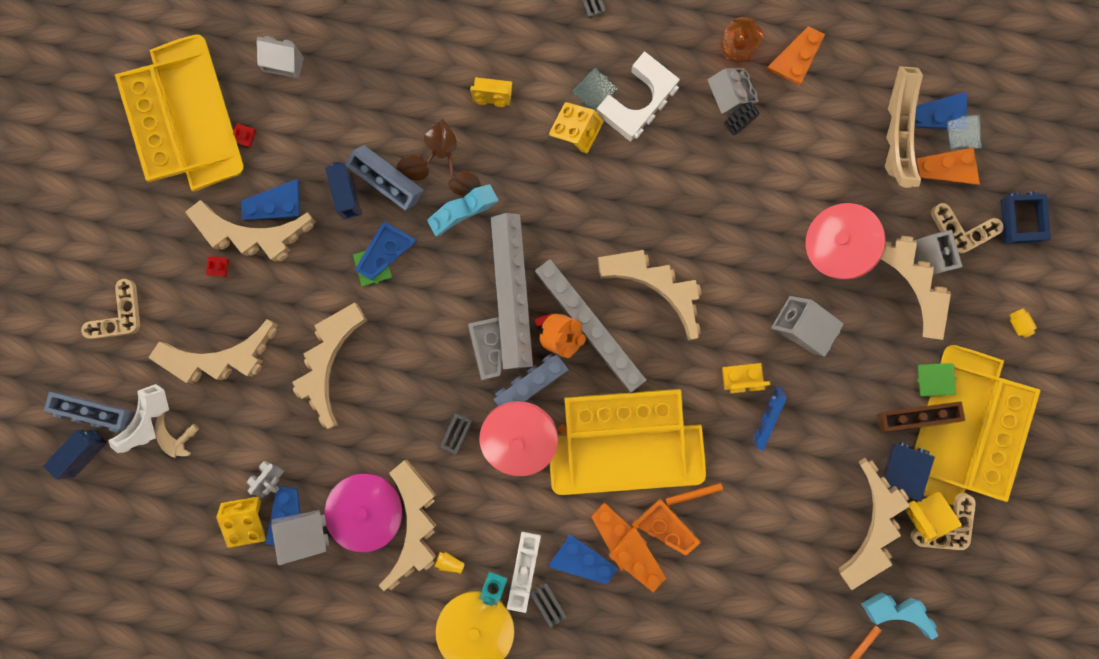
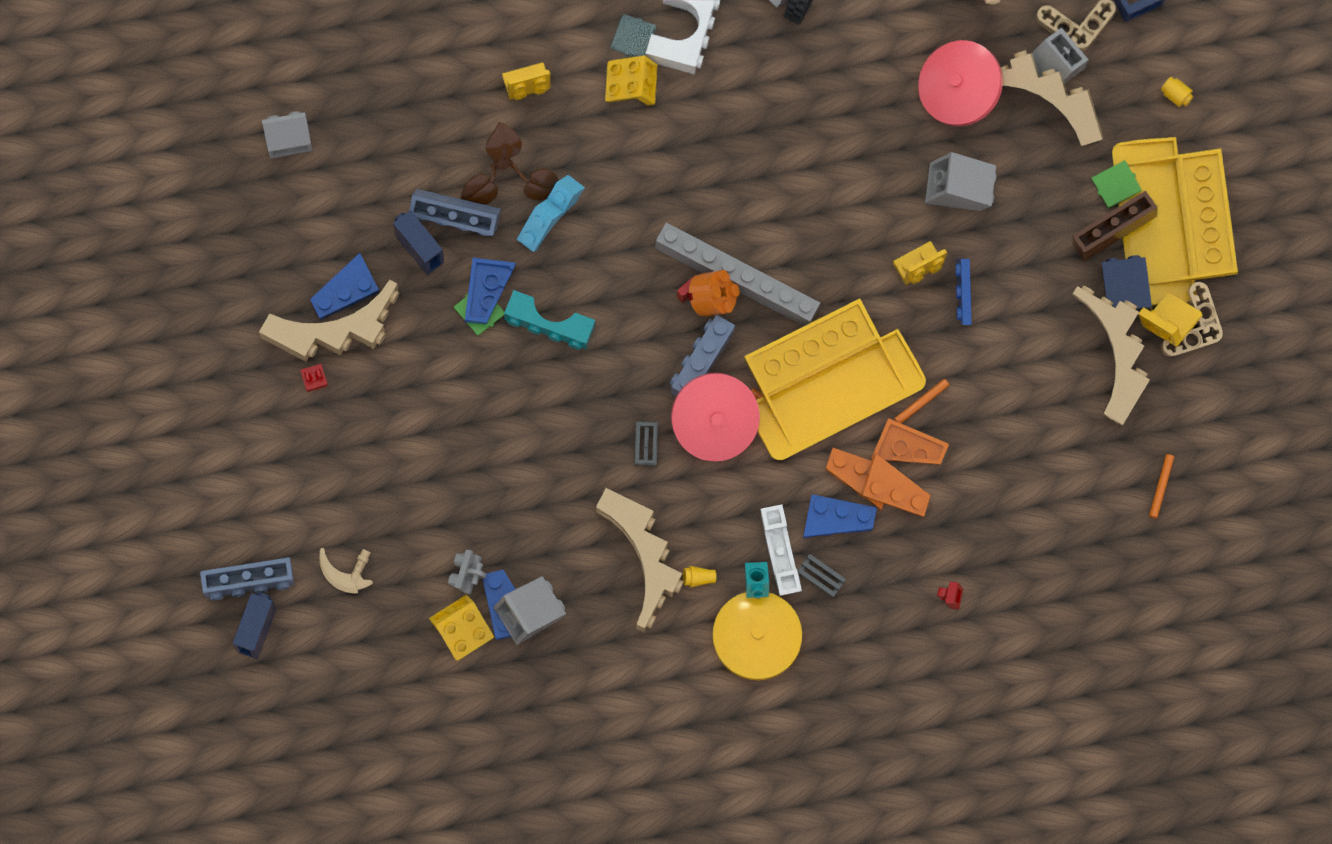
camera: 30 degrees left, 10 degrees down
tan beam [81,279,140,339] -> none
white arch [108,384,169,453] -> none
yellow slope [115,35,244,192] -> none
tan arch [148,319,278,384] -> none
red tile [233,123,257,148] -> none
tan arch [292,303,367,429] -> none
dark pink dish [325,473,403,552] -> none
light grey wing [468,317,502,380] -> none
light grey brick [491,213,533,369] -> none
tan arch [597,250,701,341] -> none
medium azure arch [861,592,938,640] -> none
none -> teal arch [504,290,596,350]

